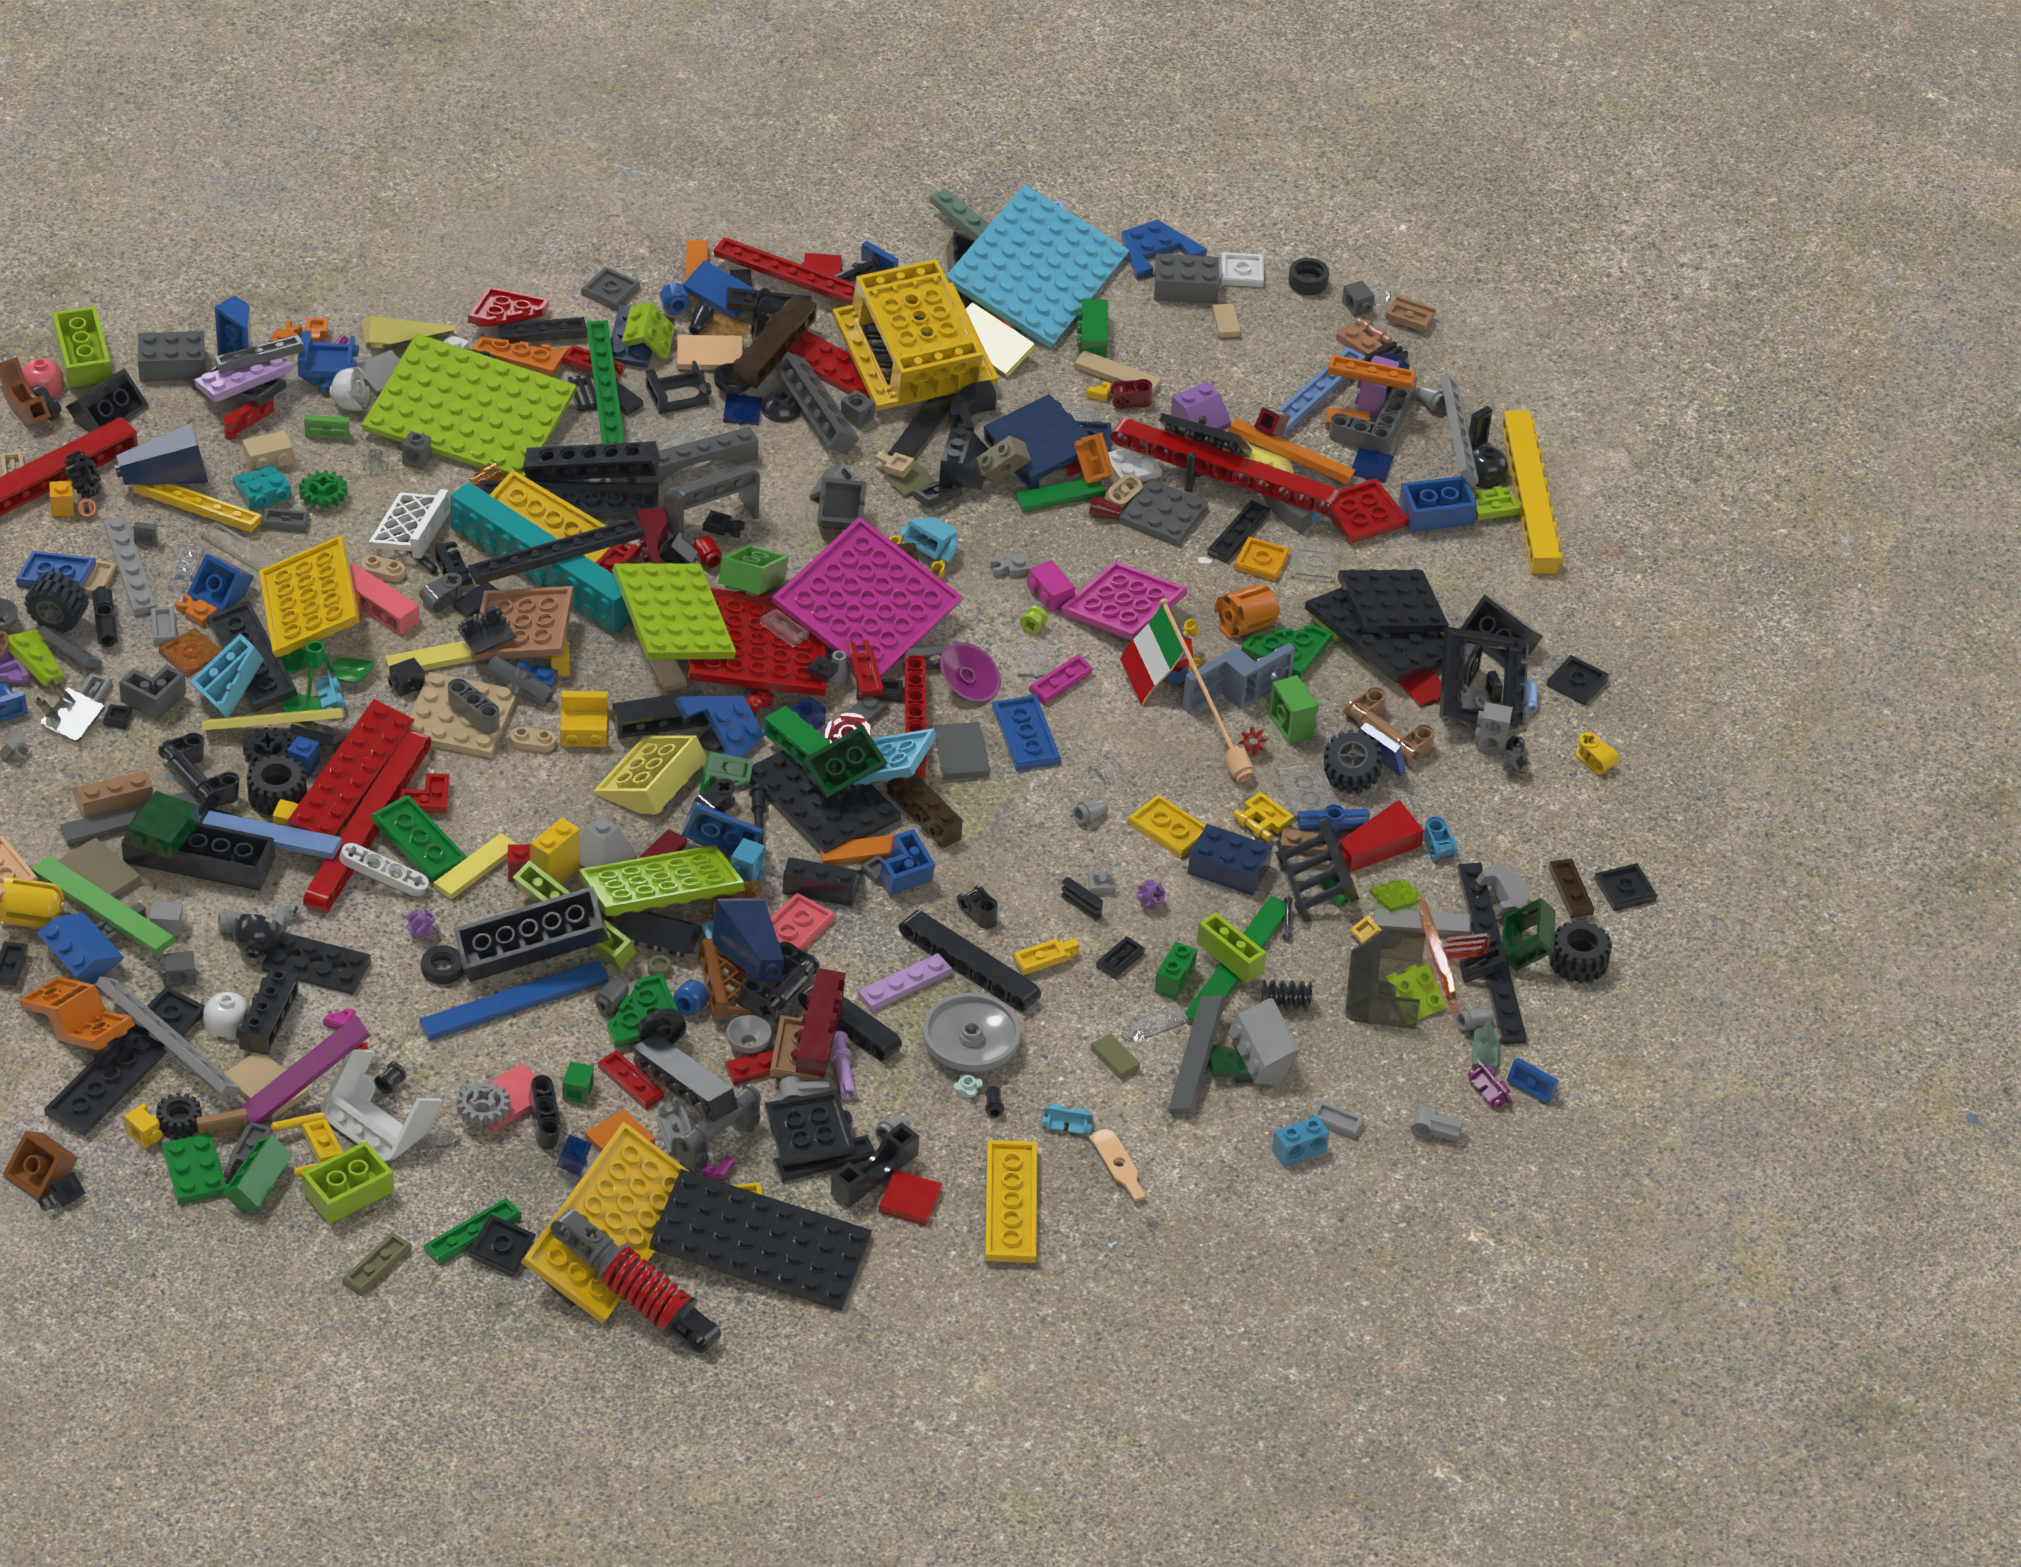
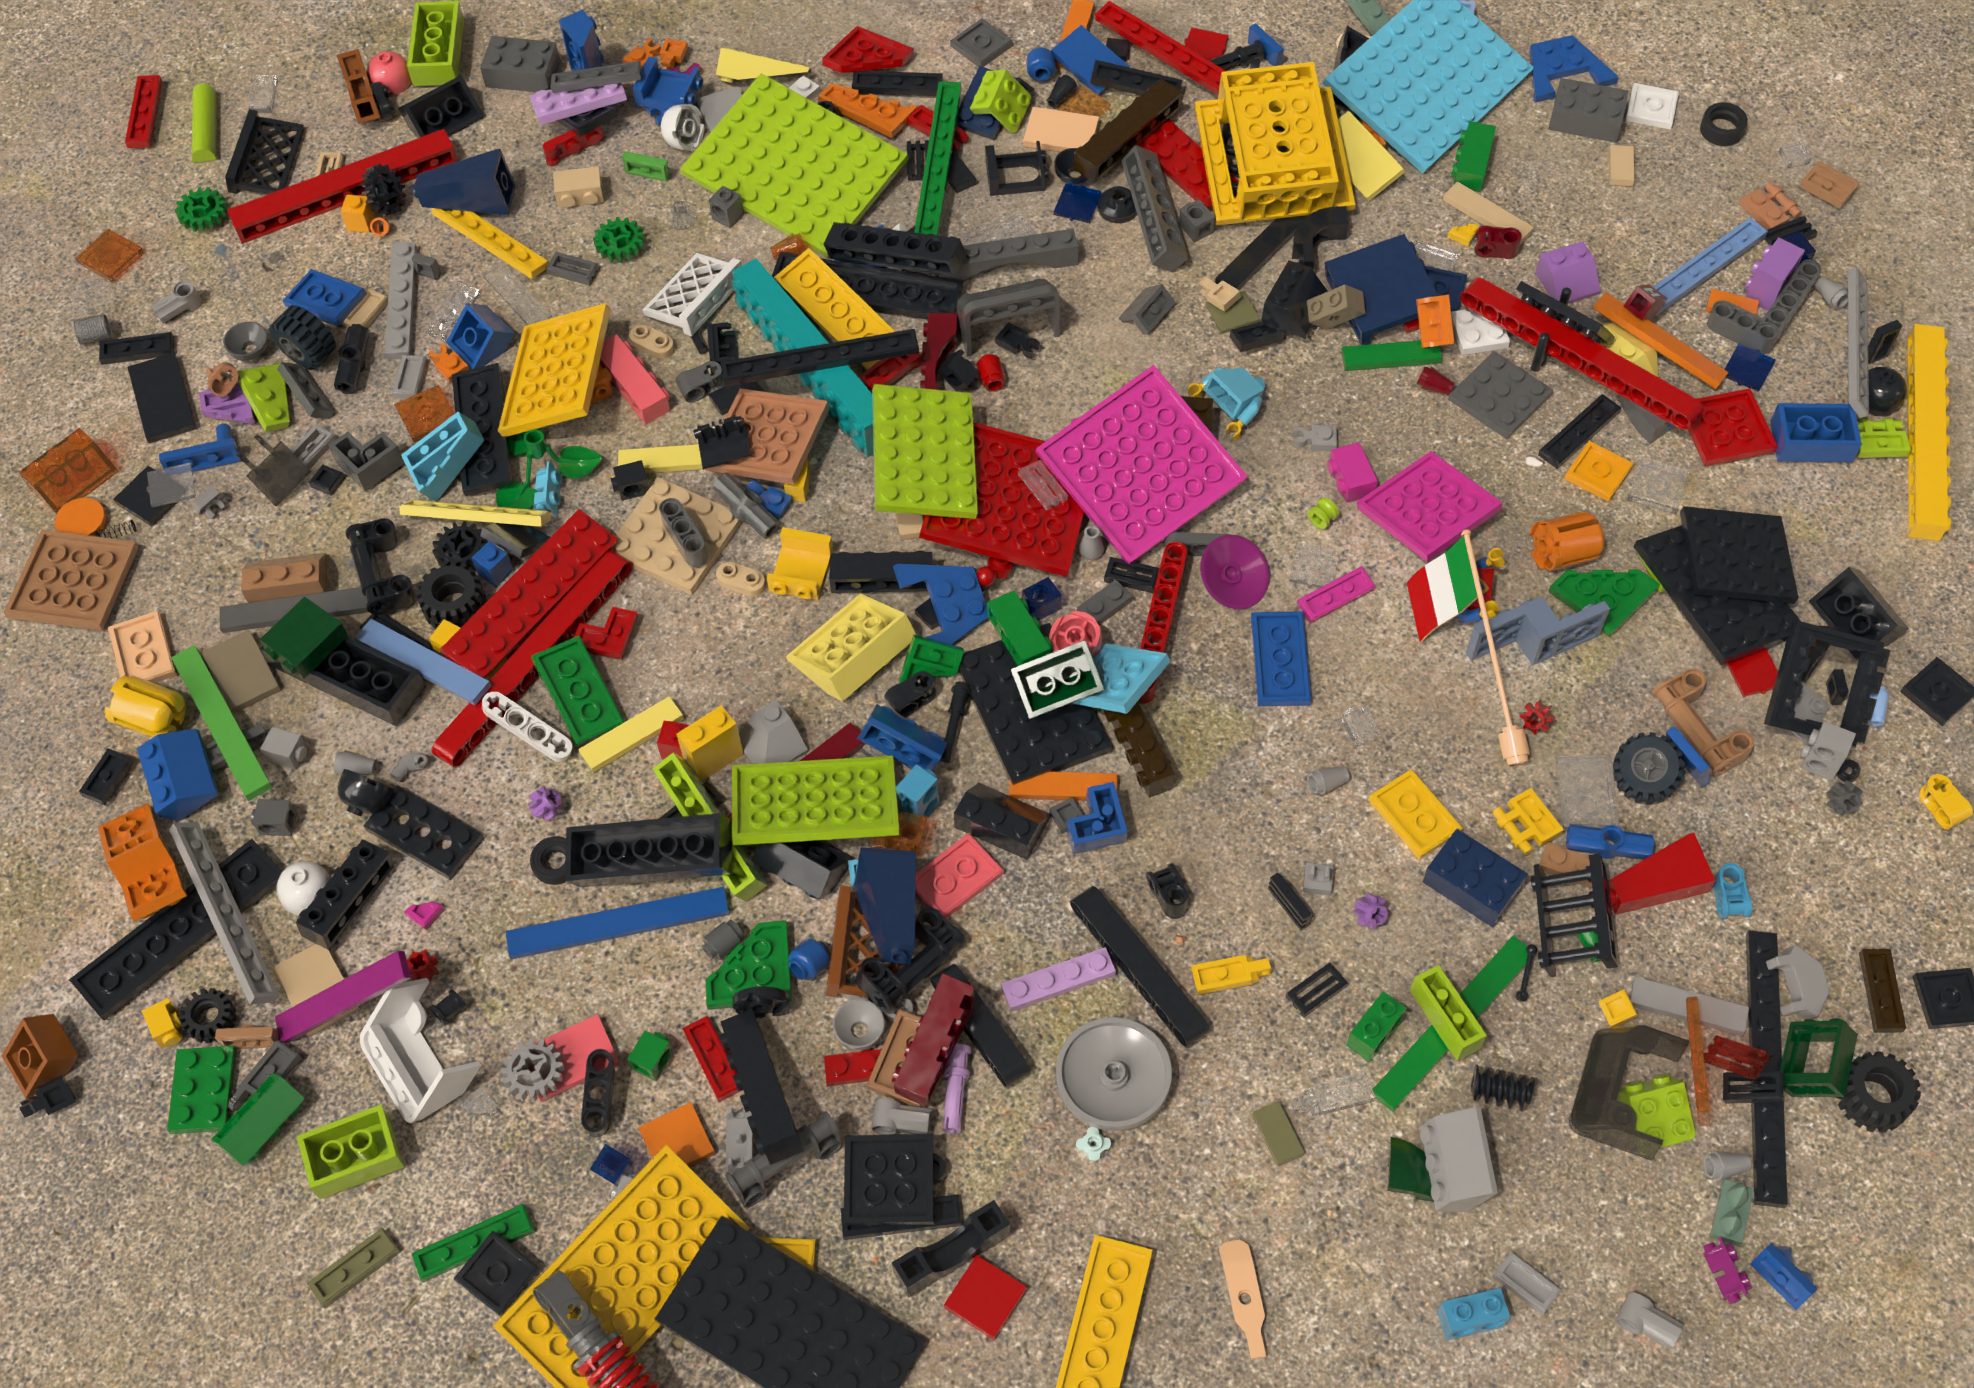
camera: 20 degrees right, 15 degrees up
teal plate [232,465,291,511] -> none
yellow plate [271,1112,343,1178] -> none
olive tile [647,955,672,978] -> none
magenta arm [700,1156,736,1180] -> none
bright green brick [718,545,789,596] -> none
black hinge [750,288,773,343] -> none
black plate [807,655,839,683] -> none
dark grey piece [817,477,867,530] -> none
red hinge [848,639,884,698] -> none
light grey cone [875,1113,911,1142] -> none
dark grey tile [934,722,990,780] -> none
black pin [985,1086,1005,1118] -> none
medium azure hinge [1042,1104,1093,1135] -> none
tan plate [1105,474,1142,507] -> none
dark grey tile [1168,995,1226,1115] -> none
bright green brick [1269,675,1319,745] -> none
orange tile [1327,355,1417,391] -> none
dark grey brick [1342,280,1375,317] -> none
clear neon green piece [1369,879,1425,913] -> none

